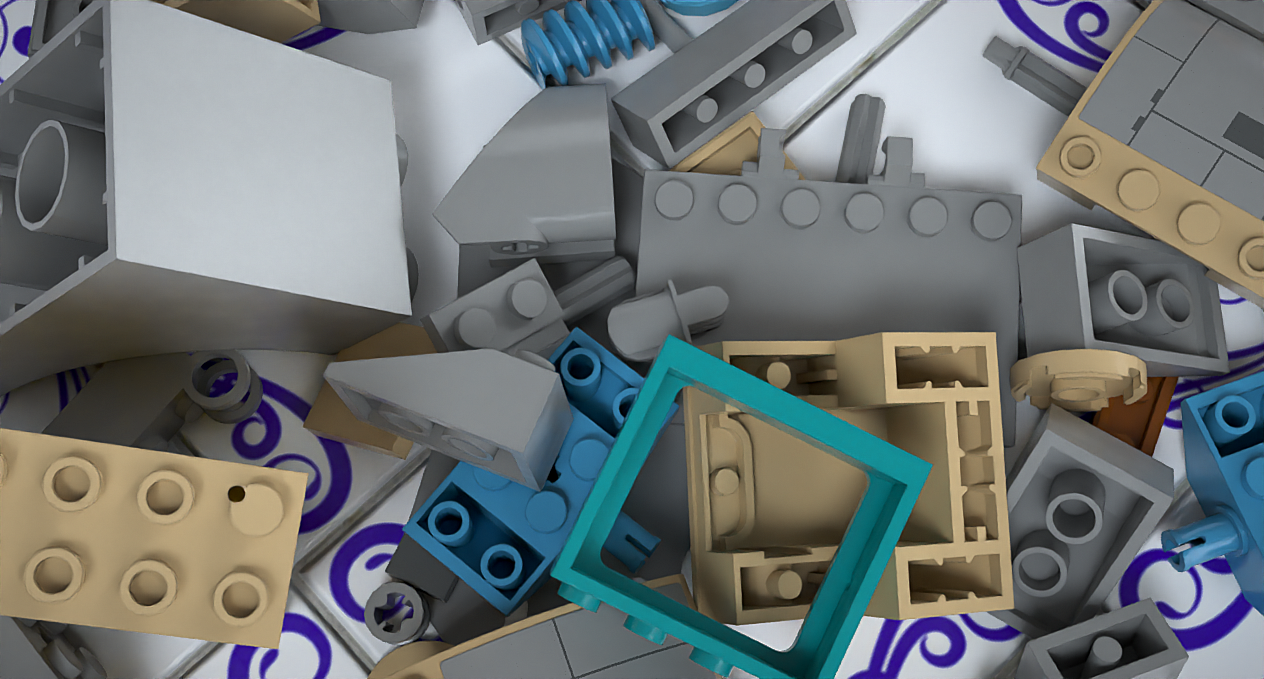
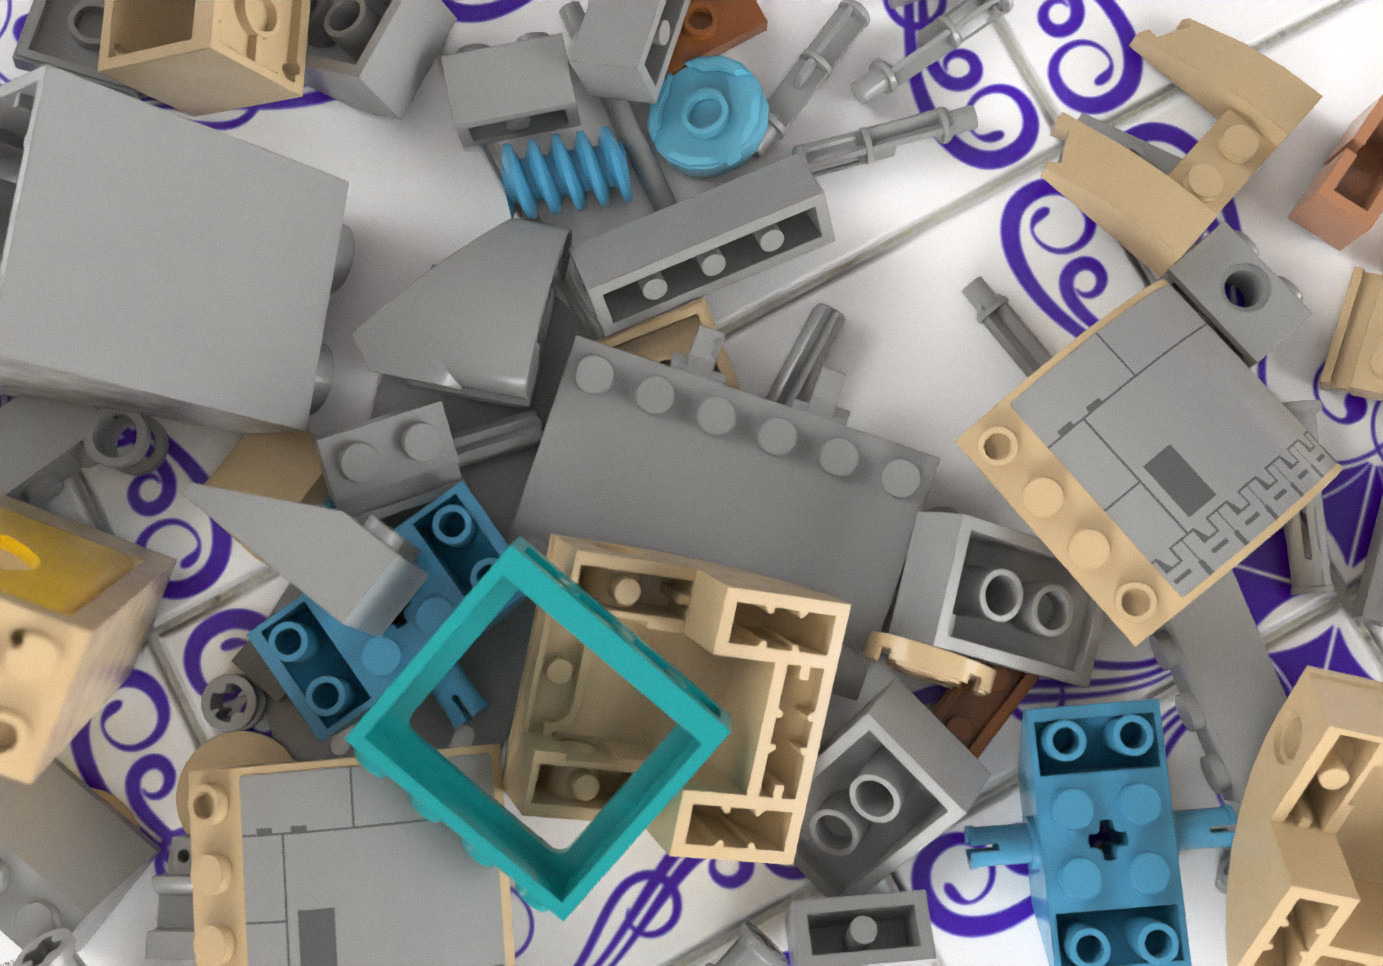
camera: 20 degrees right, 10 degrees up
light grey arm [607,279,729,362] -> none

